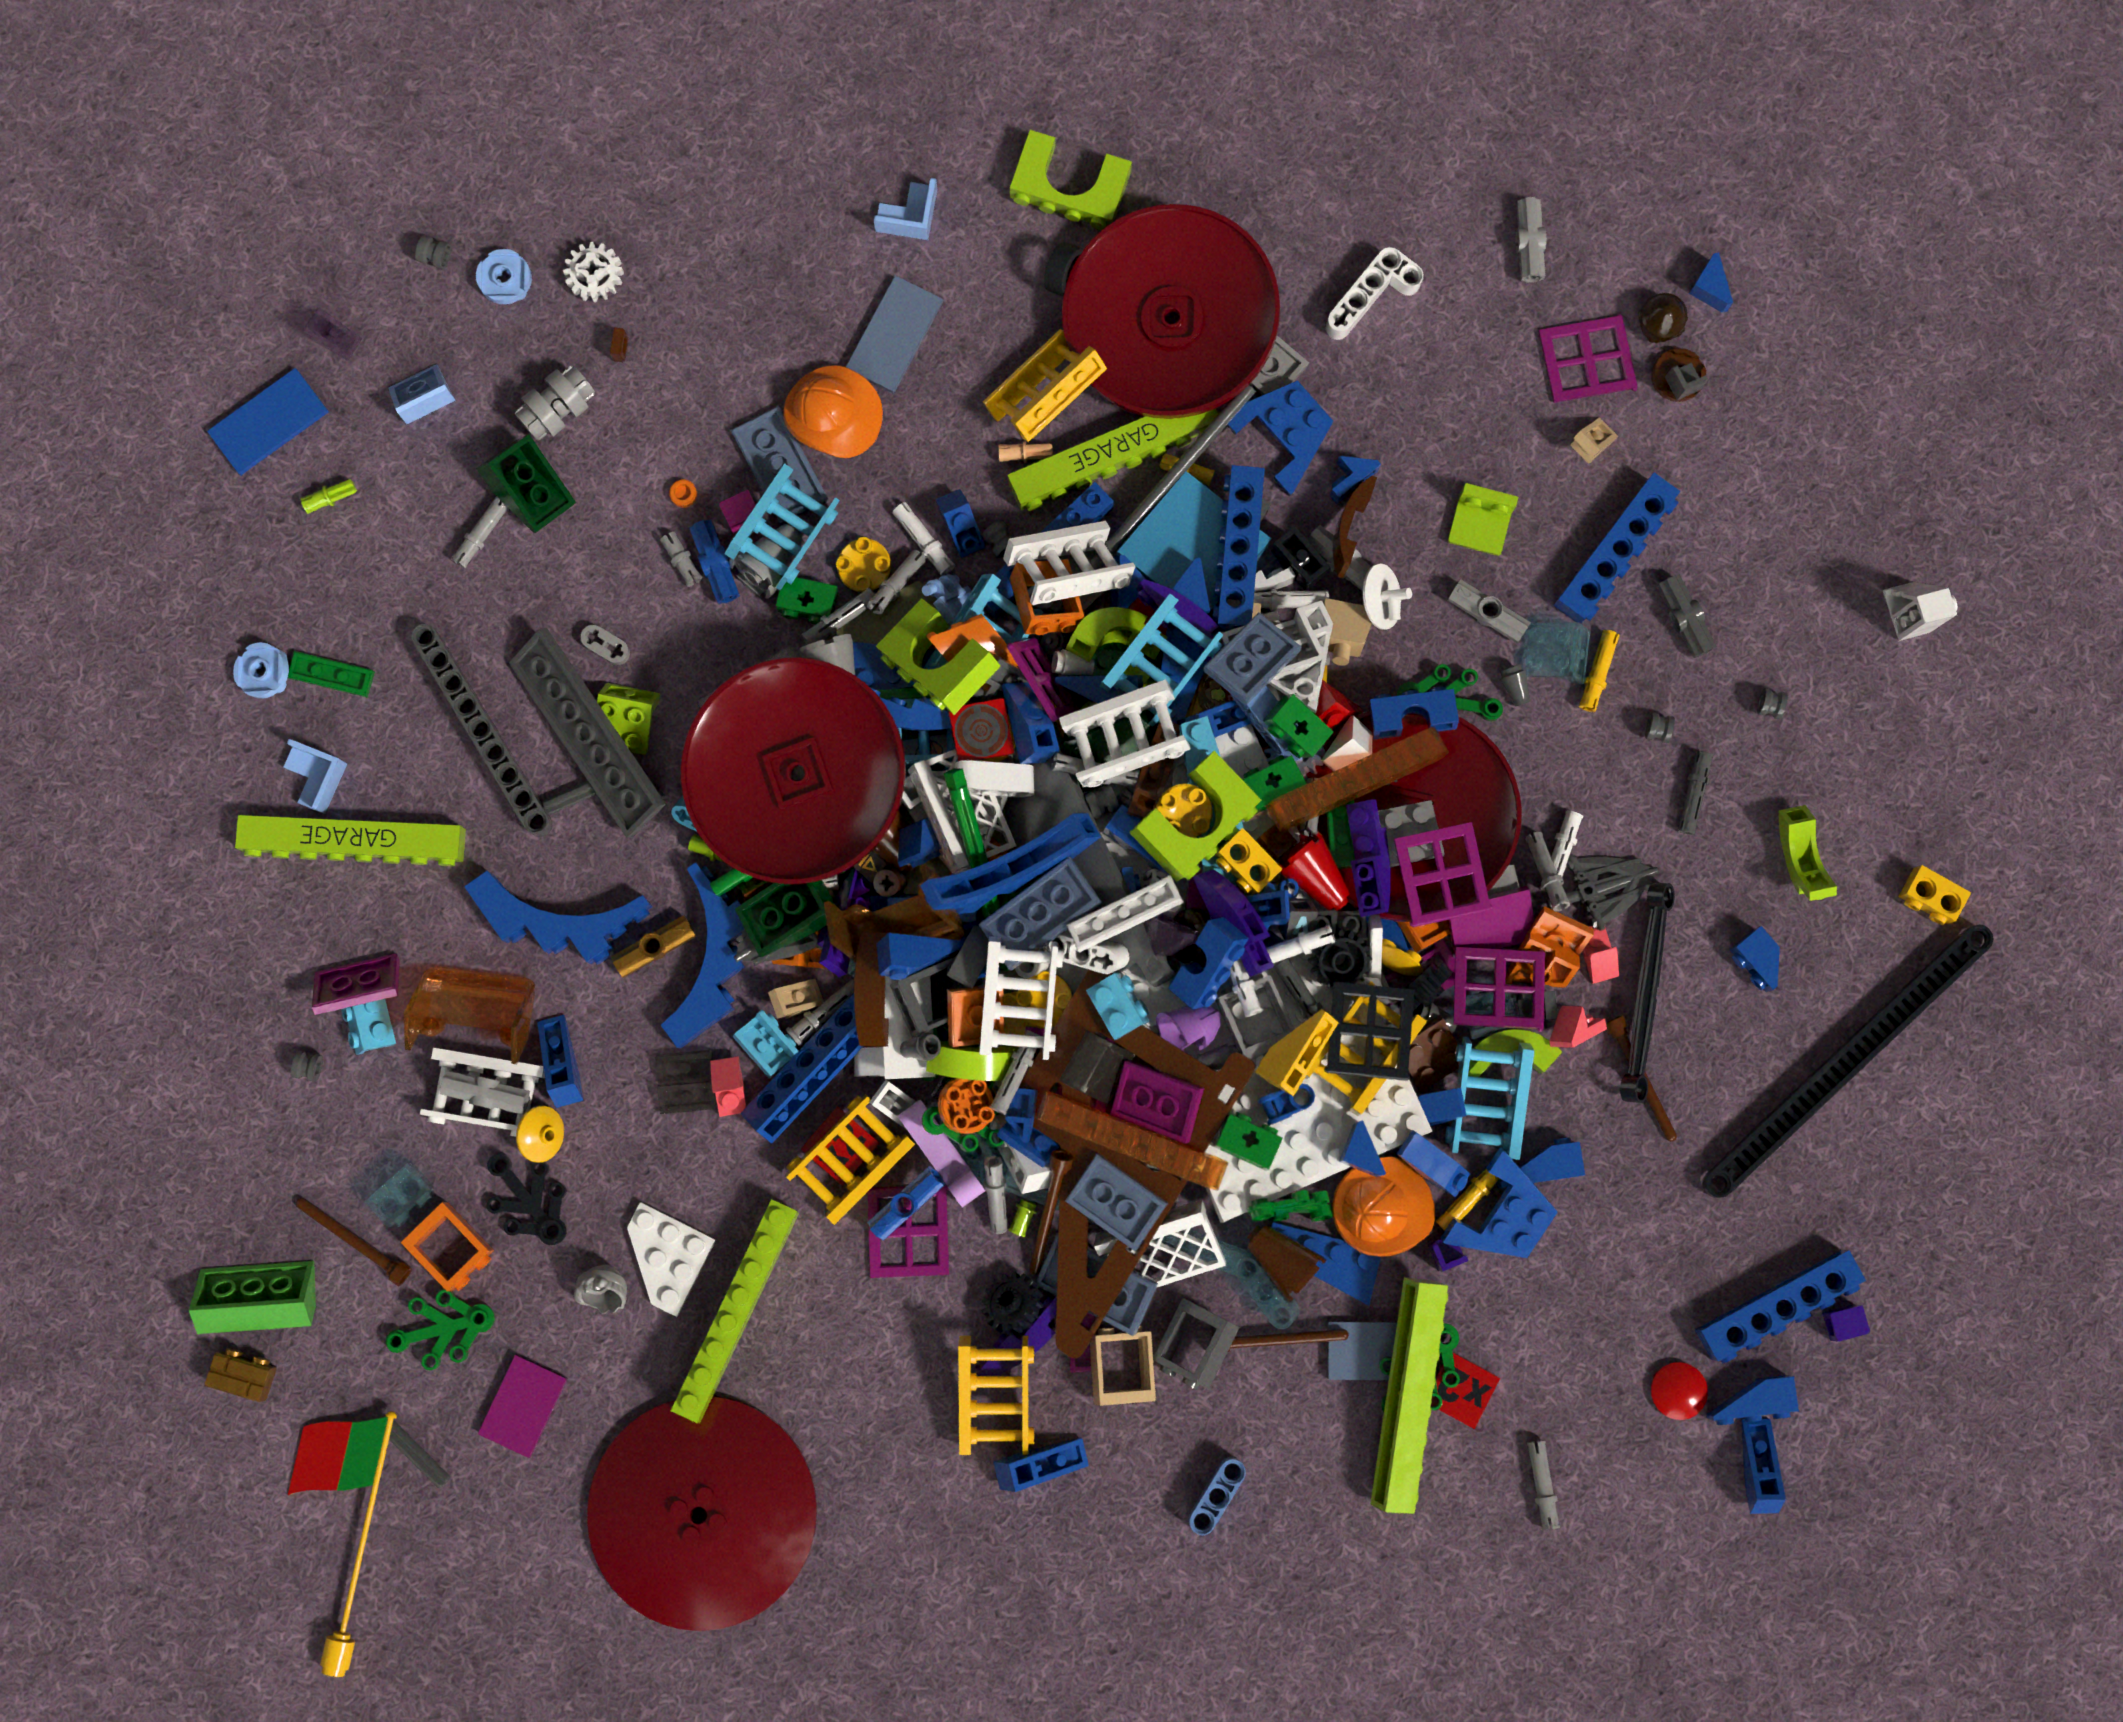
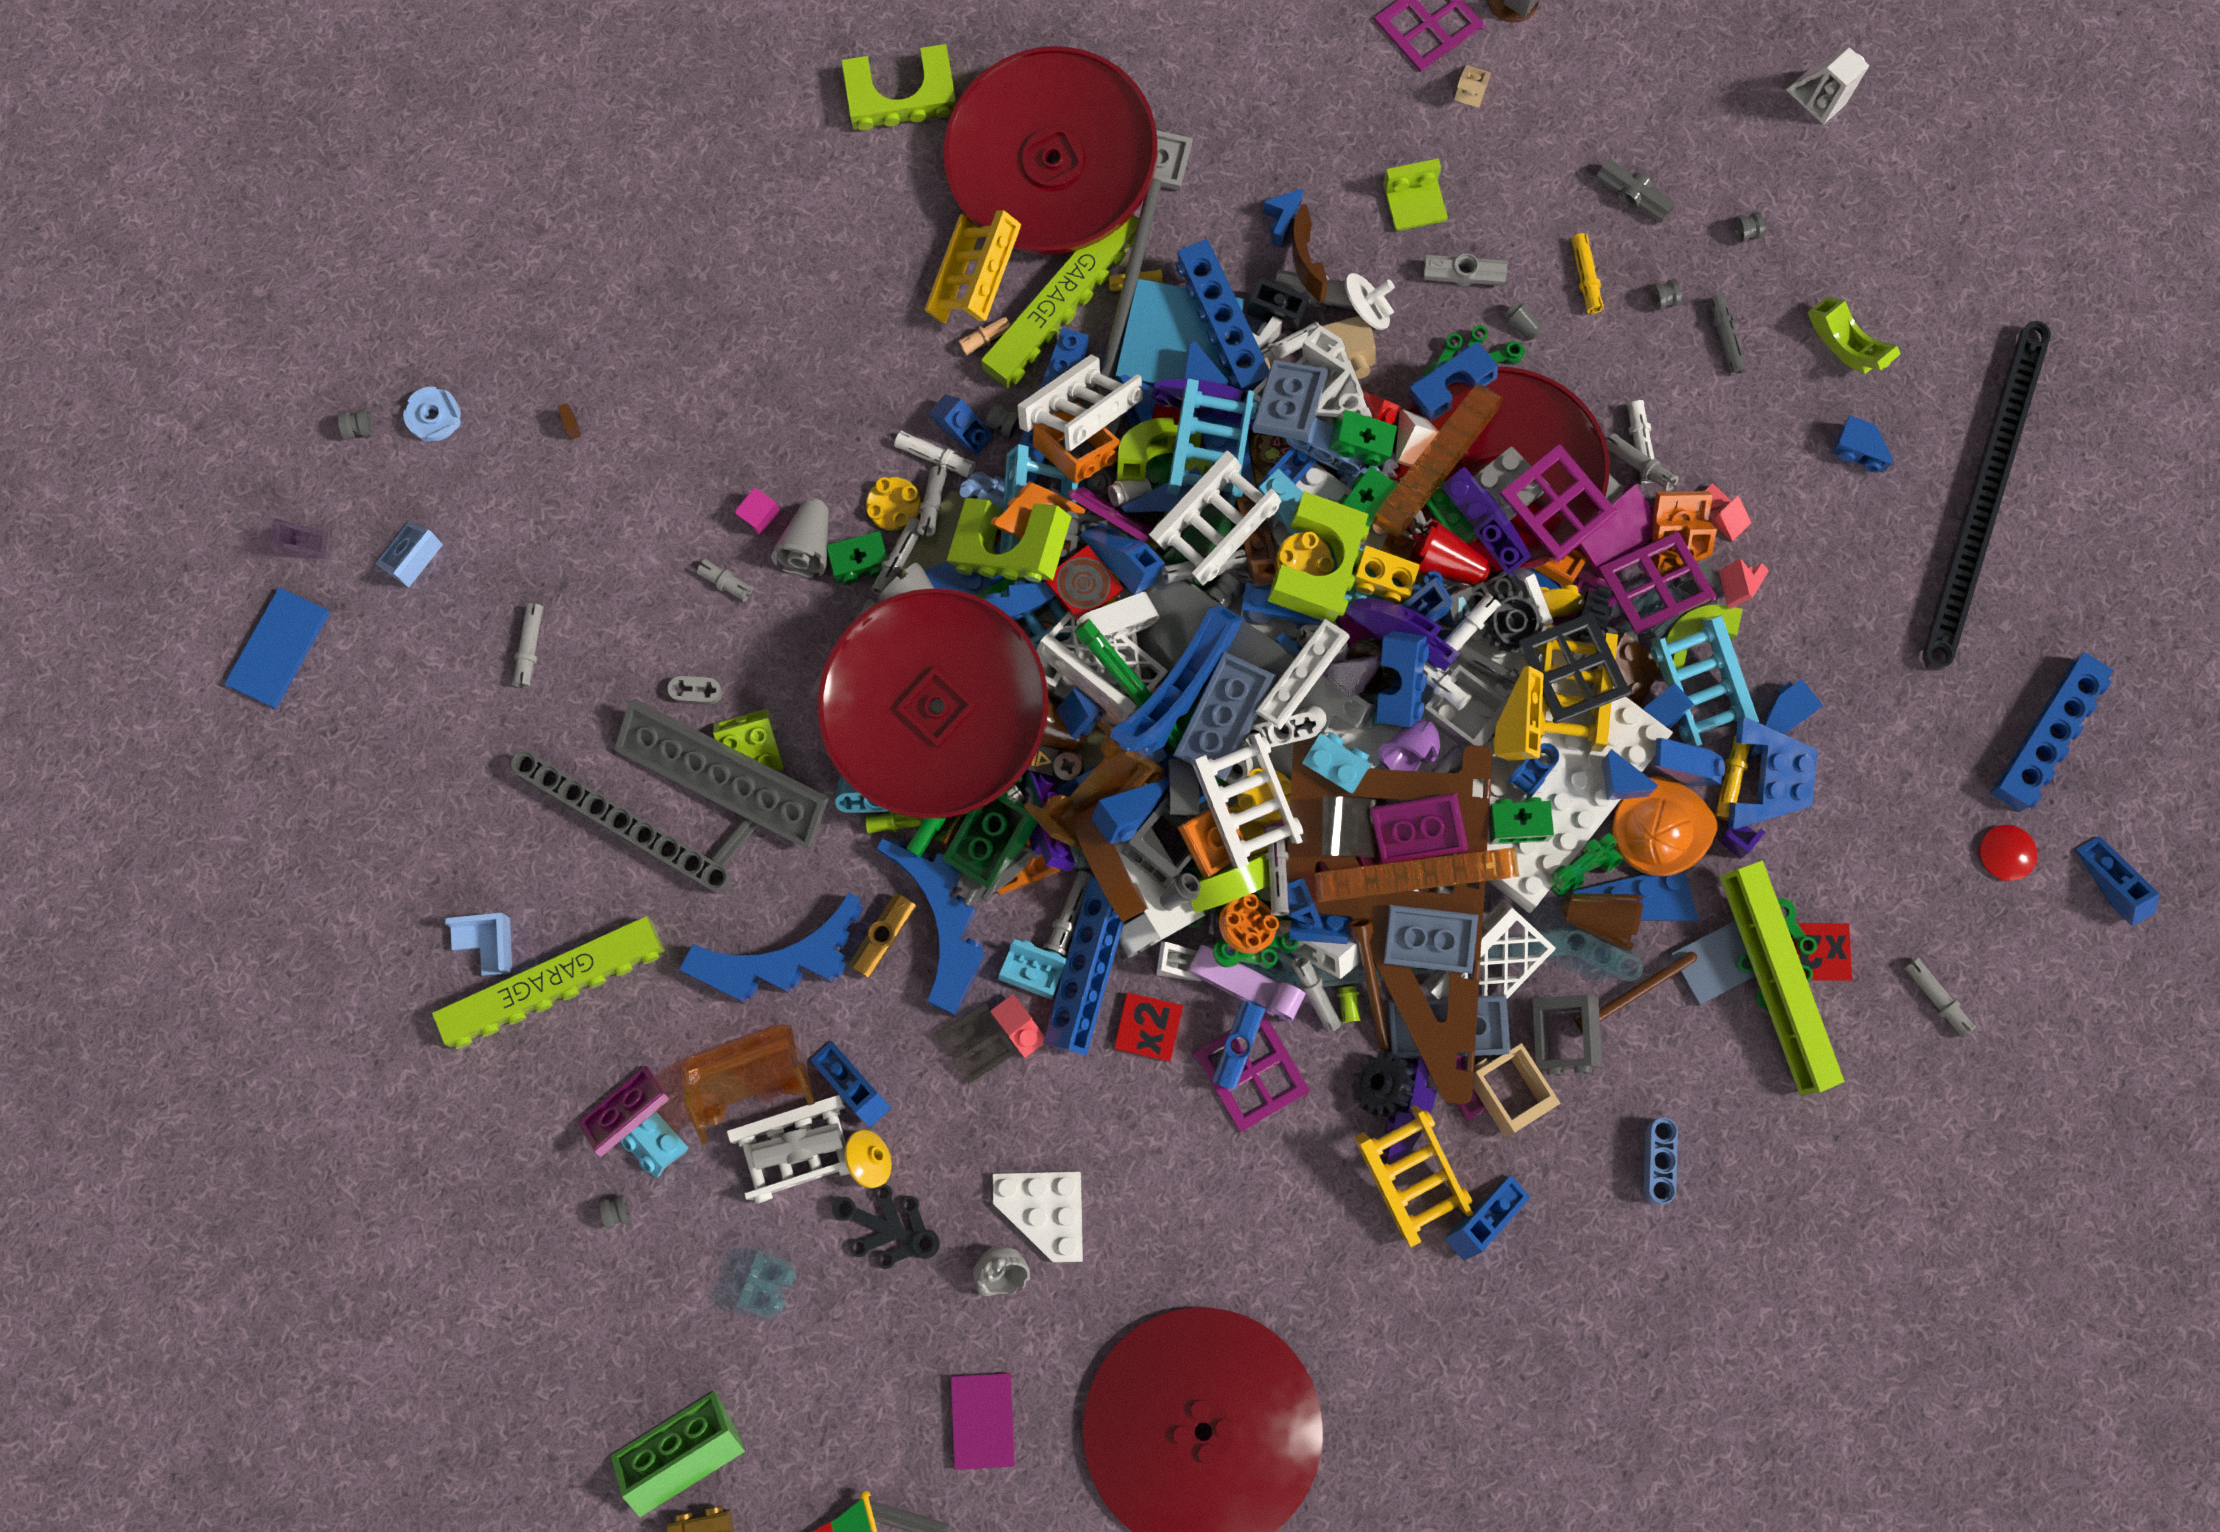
camera: 25 degrees left, 5 degrees down
light blue plate [233,642,289,699] -> none
green tile [288,651,375,698] -> none
reddish brown piece [296,1198,412,1287] -> none
lime axle [300,479,357,514] -> none
green plant [386,1290,495,1370] -> none
orange window [400,1202,494,1291] -> none
dark green slope [476,434,576,533] -> none
light grey piece [515,366,595,440] -> none
white gear [563,242,624,302] -> none
orange tile [669,479,697,508] -> none
lime brick [671,1199,799,1423] -> none
blue piece [689,520,740,604] -> none
medium azure fence [724,463,840,591] -> none
sand blue tile [731,406,829,525] -> none
tan slope [768,979,824,1019] -> none
orange piece [783,365,883,458] -> none
yellow fence [785,1094,915,1225] -> none
sand blue tile [846,276,943,394] -> none
light blue panel [874,178,937,240] -> none
black tyre [1044,242,1084,297] -> none
blue wing [1226,380,1333,496] -> none
white beam [1326,247,1423,340] -> none
clear light blue bracket [1522,622,1590,684] -> none
dark grey bar [1546,855,1659,931] -> none
blue brick [1553,472,1681,625] -> none
reddish brown piece [1606,1015,1677,1142] -> none
black piece [1620,883,1675,1103] -> none
blue slope [1707,1375,1799,1425] -> none
dark purple panel [1822,1304,1870,1342] -> none
yellow brick [1898,865,1971,925] -> none

